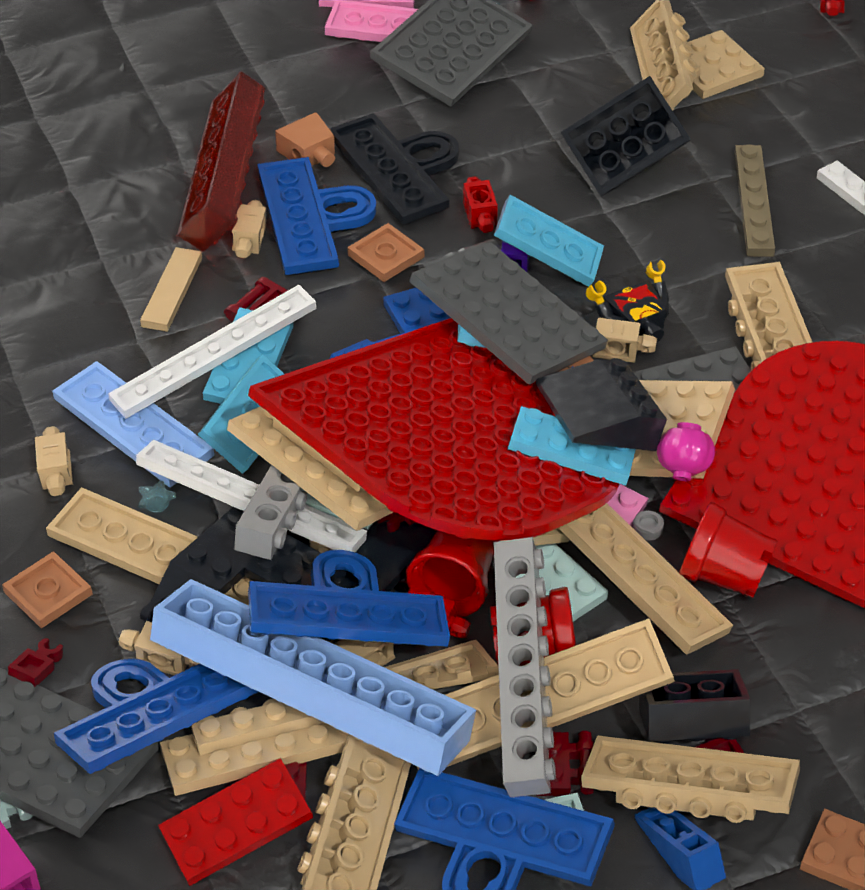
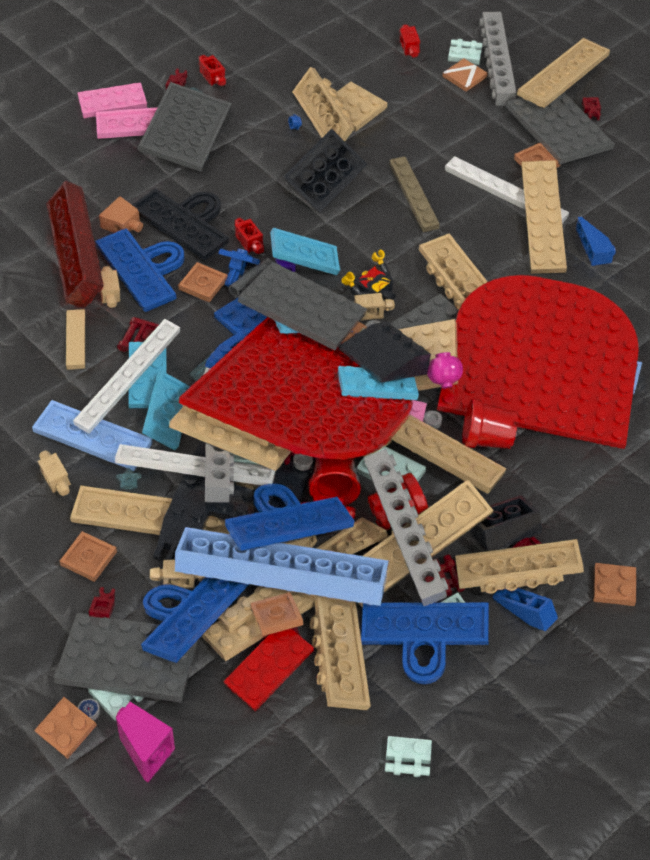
camera: 20 degrees left, 5 degrees up
none -> blue piece [219,248,260,287]
none -> nougat plate [250,592,303,636]
none -> blue plate [288,114,302,130]
none -> light grey tile [293,454,313,471]

